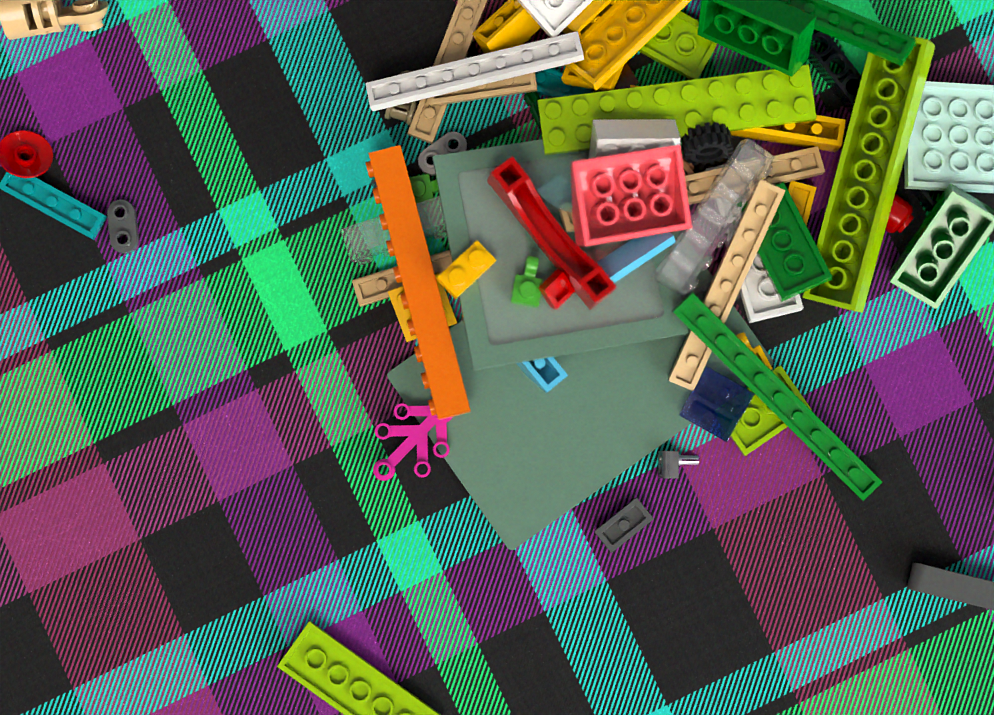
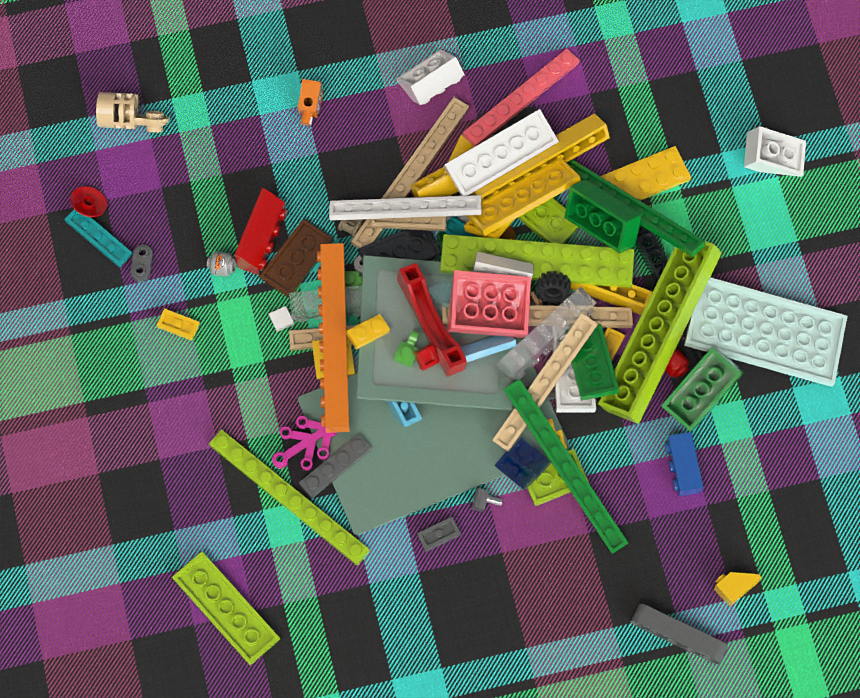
camera: 15 degrees right, 15 degrees down
none -> yellow plate [157,309,200,341]
none -> light grey head [207,251,236,277]
none -> lime plate [209,429,370,566]
none -> red slope [235,188,287,275]
none -> reddish brown tile [259,219,334,299]
none -> white tile [269,306,294,332]
none -> dark grey plate [299,434,372,499]
none -> black tile [358,229,441,261]
none -> blue brick [664,432,703,497]

